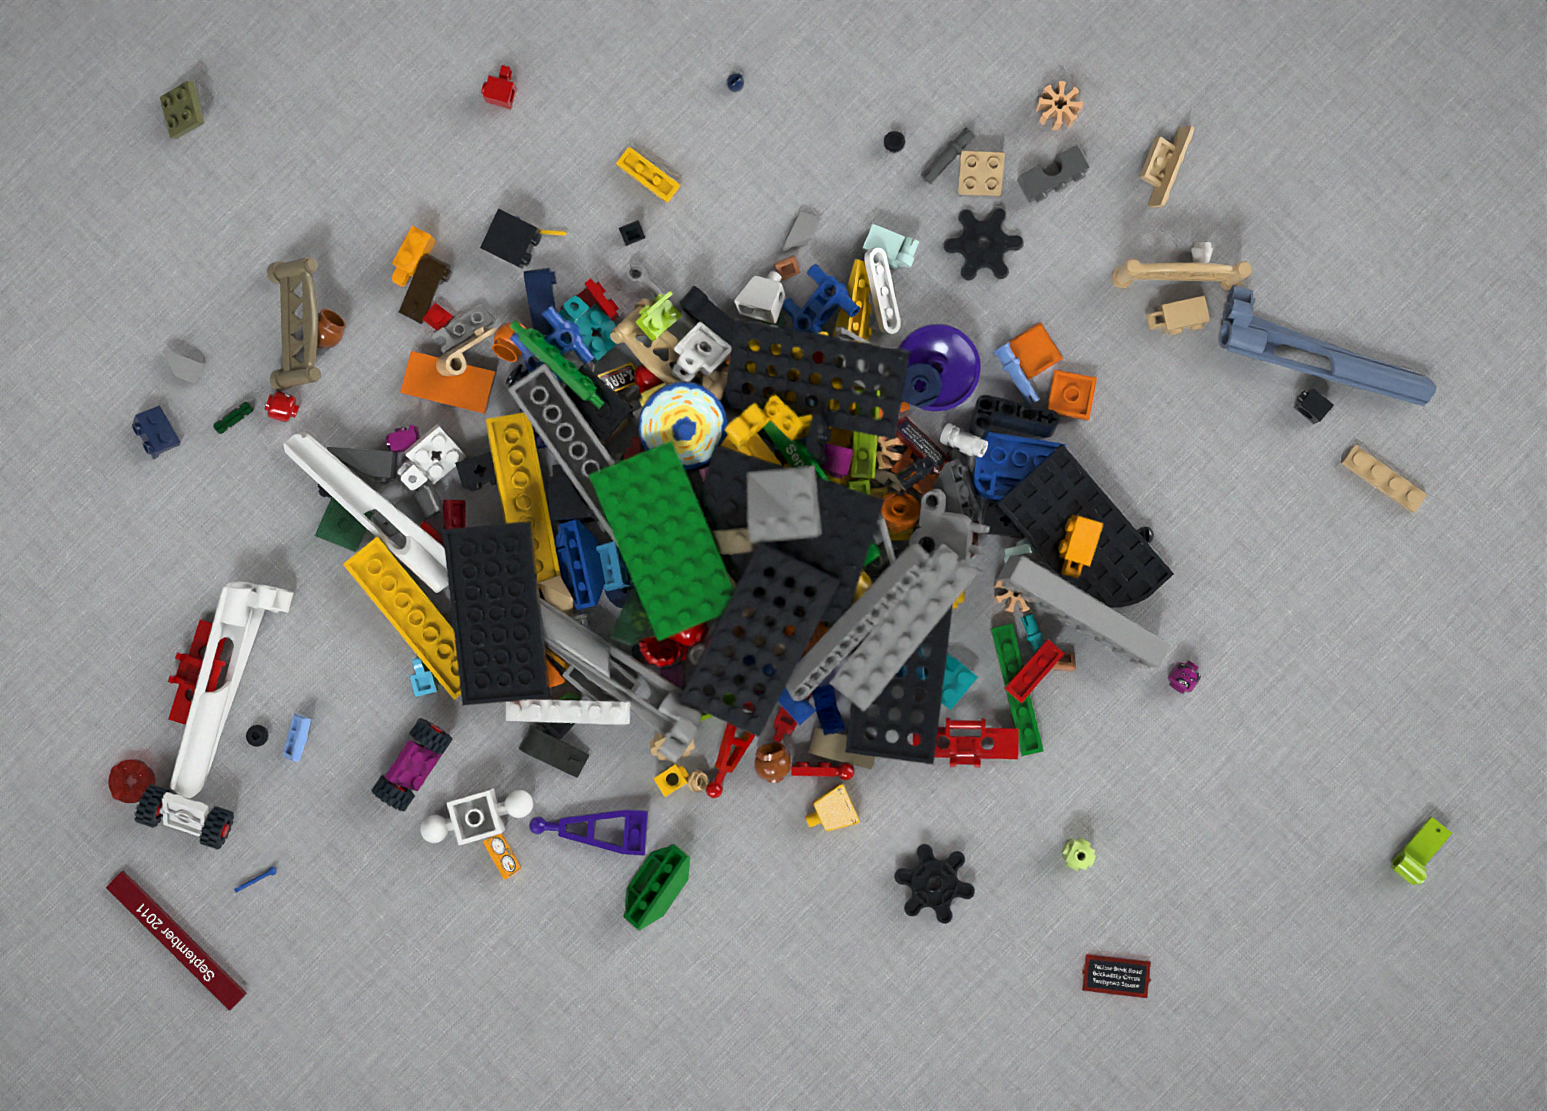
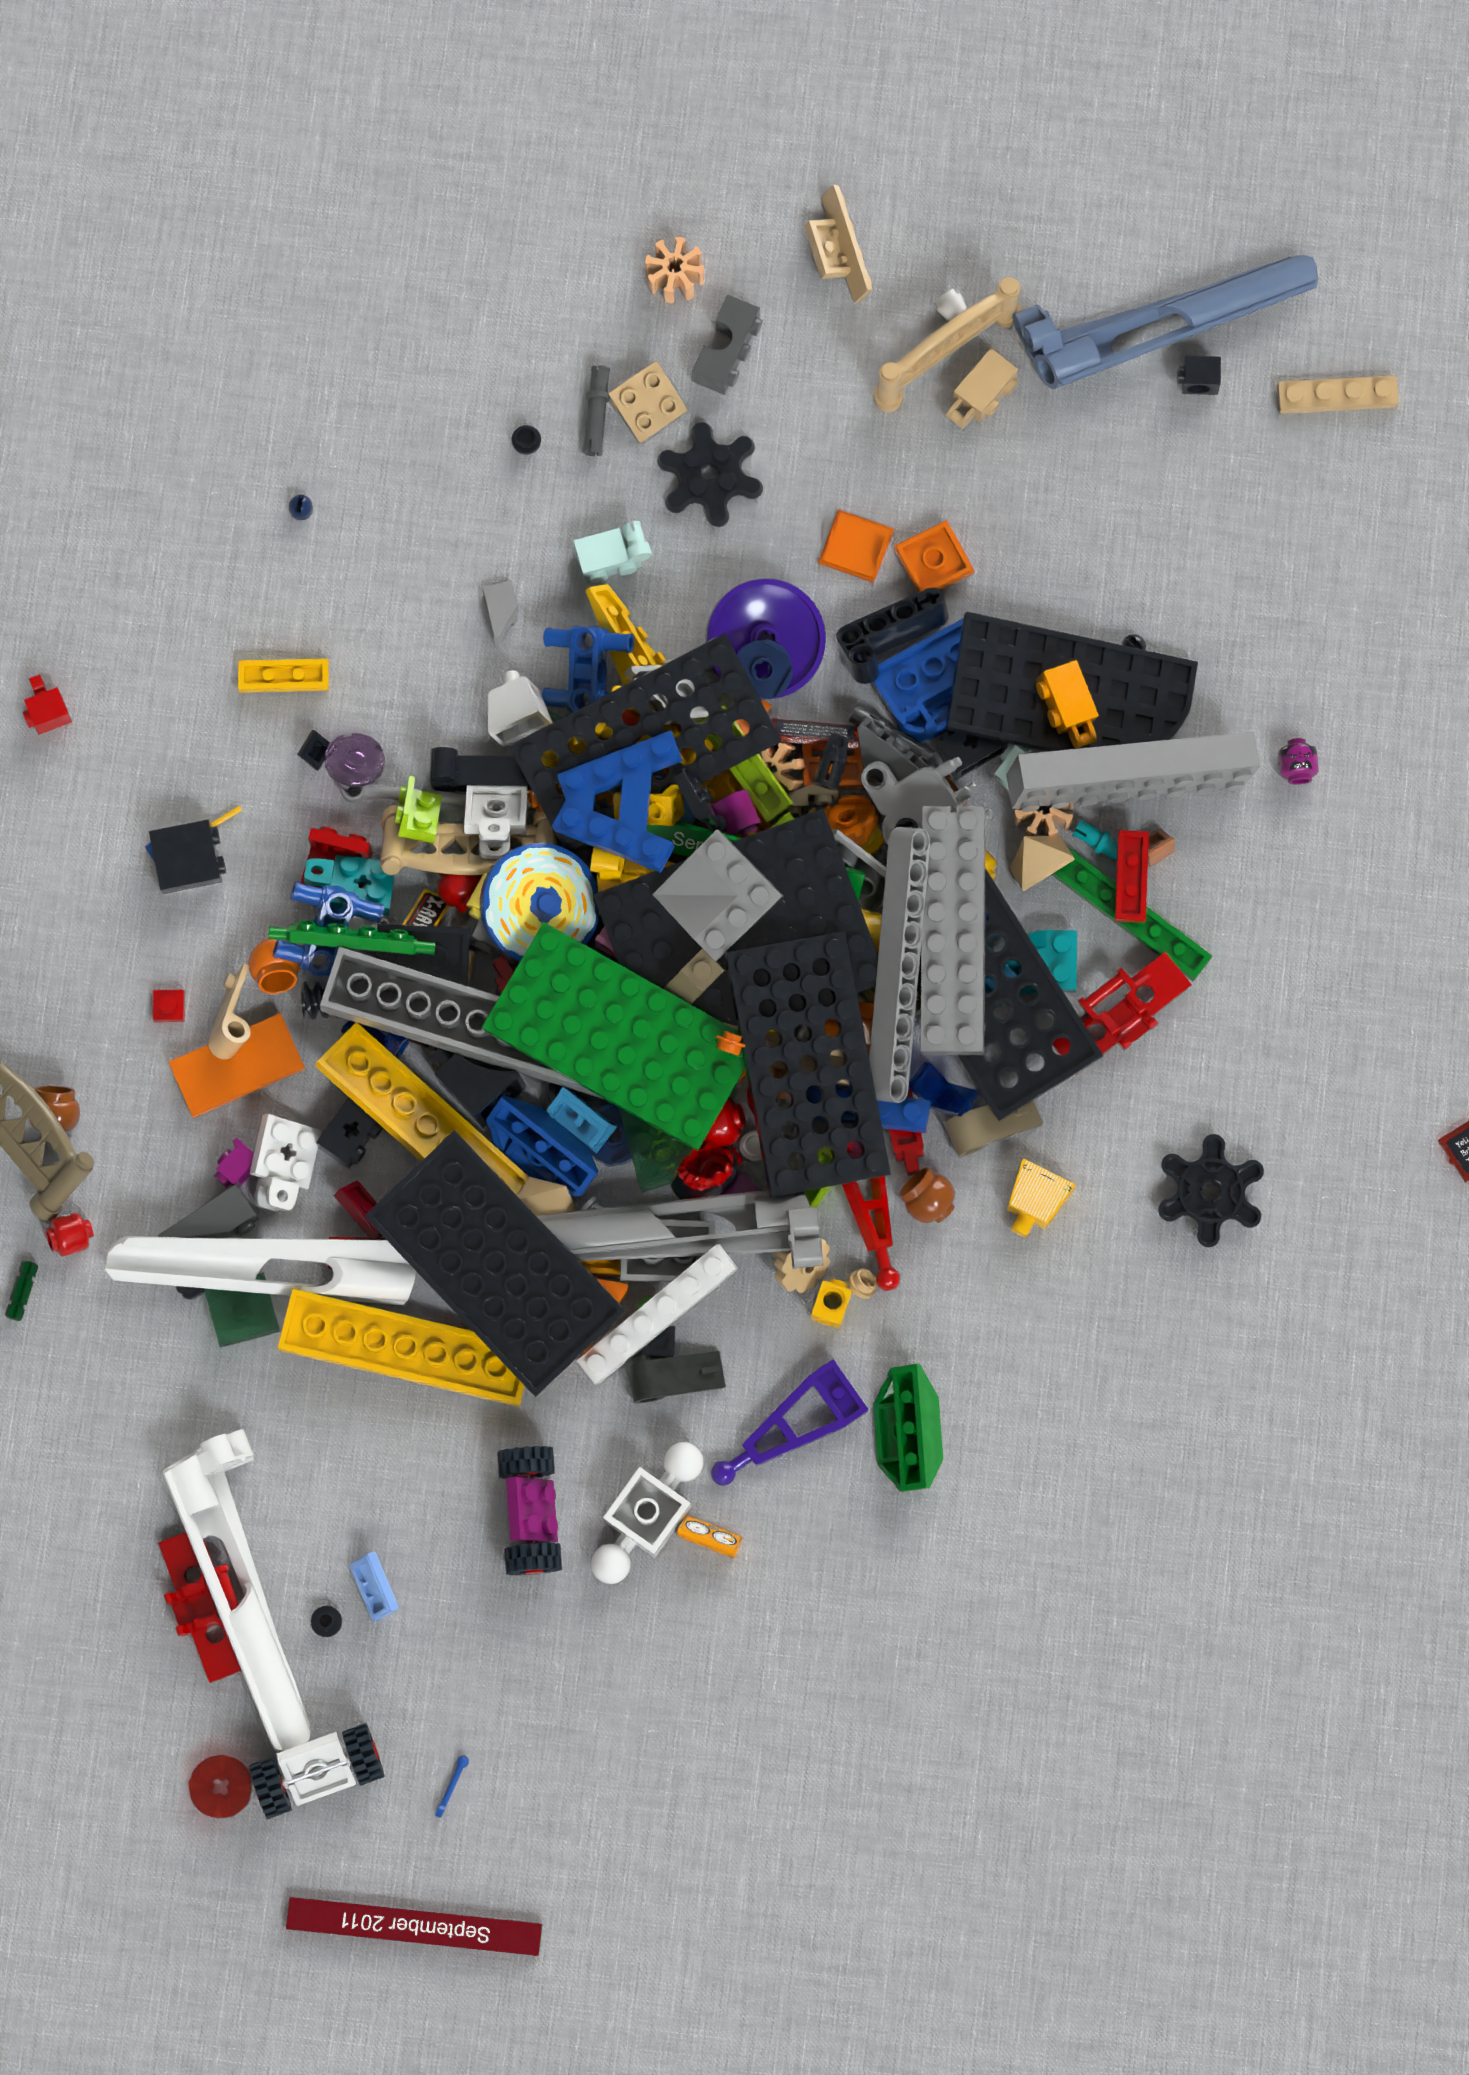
camera: 40 degrees left, 10 degrees down
dark grey door [374,484,443,538] -> none
light orange brick [392,226,436,287] -> none
dark brown door [399,253,452,324] -> none
medium azure plate [410,657,438,697] -> none
light grey plate [431,303,493,354] -> none
dark blue door [524,267,557,336] -> none
nougat slope [773,255,800,281] -> none
red plate [791,761,855,780] -> none
white plate [864,248,900,334] -> none
white axle [940,423,988,457] -> none
medium blue pin [992,342,1040,405] -> none
yellowish green brick [1062,837,1096,871] -> none
none -> clear purple tile [325,733,385,787]
none -> blue plate [552,730,683,873]
none -> orange plate [715,1031,745,1055]
none -> tan slope [1010,836,1075,891]

